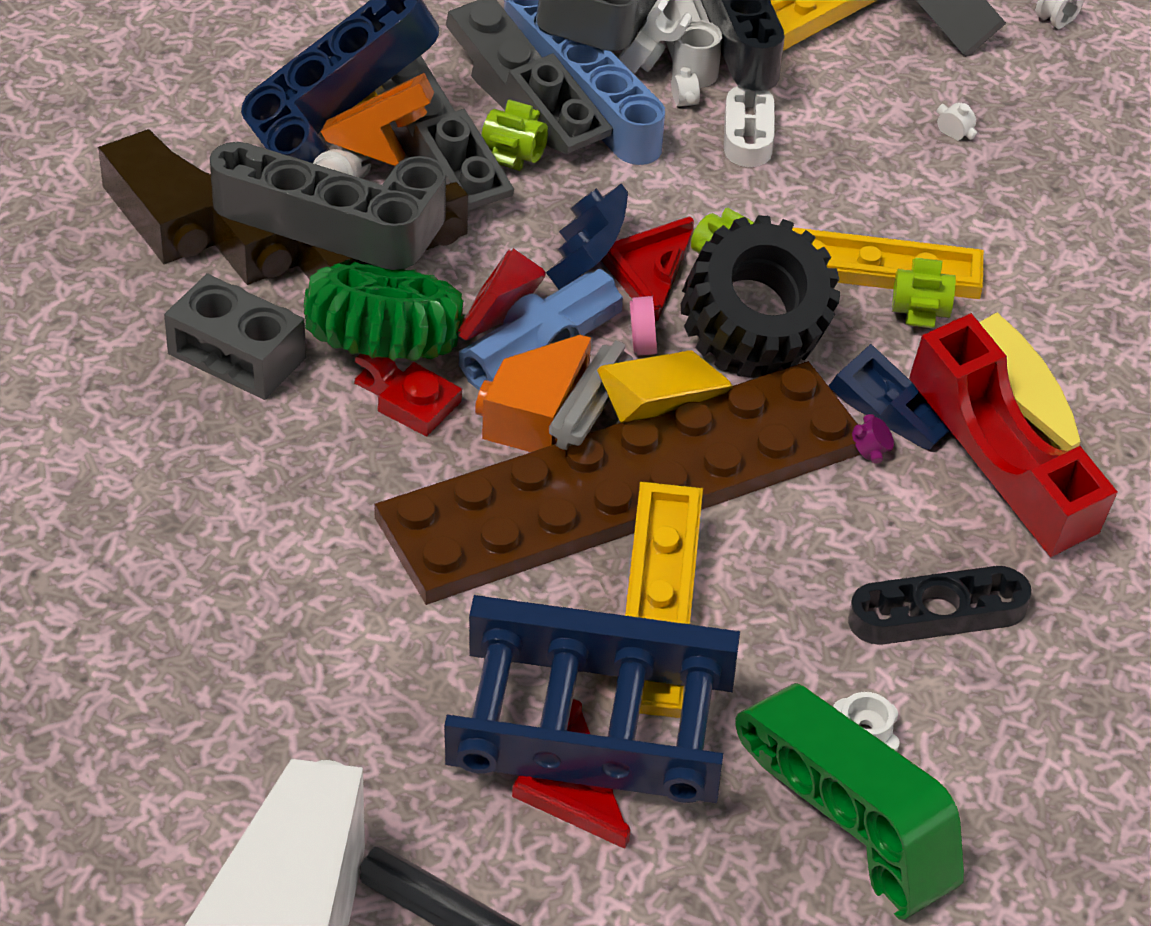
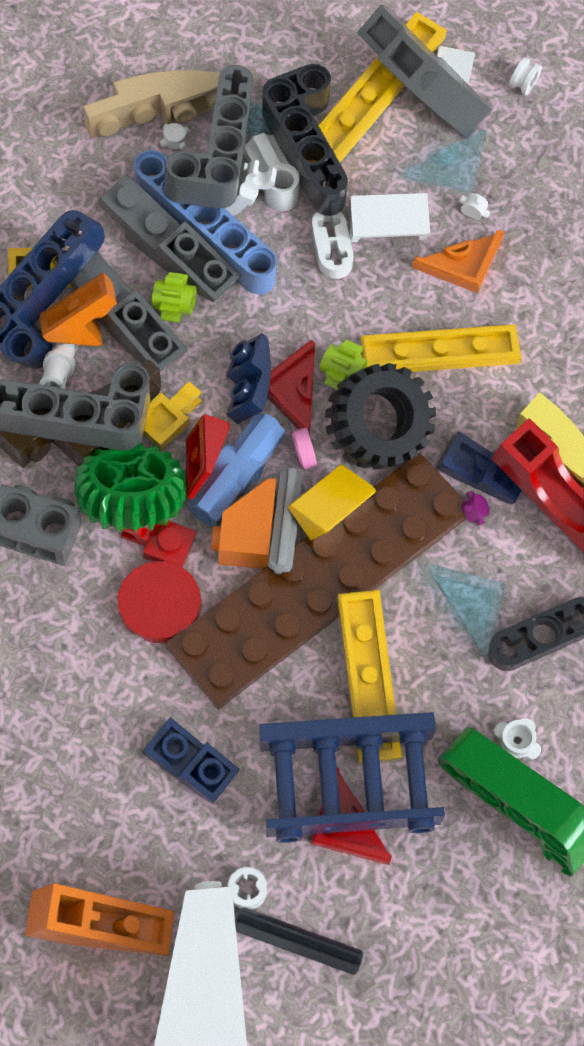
camera: 15 degrees left, 20 degrees up
white piece [671,67,700,107] -> none
lime gear [892,258,956,328] -> none
none -> orange slope [25,883,175,956]
none -> red tile [118,561,201,643]
none -> dark blue slope [141,717,240,804]
none -> yellow plate [143,382,202,451]
none -> white bush [228,867,267,910]
none -> white hinge [348,193,430,242]
none -> clear light blue tile [404,129,486,193]
none -> orange tile [412,230,504,293]
none -> clear light blue tile [429,564,506,658]

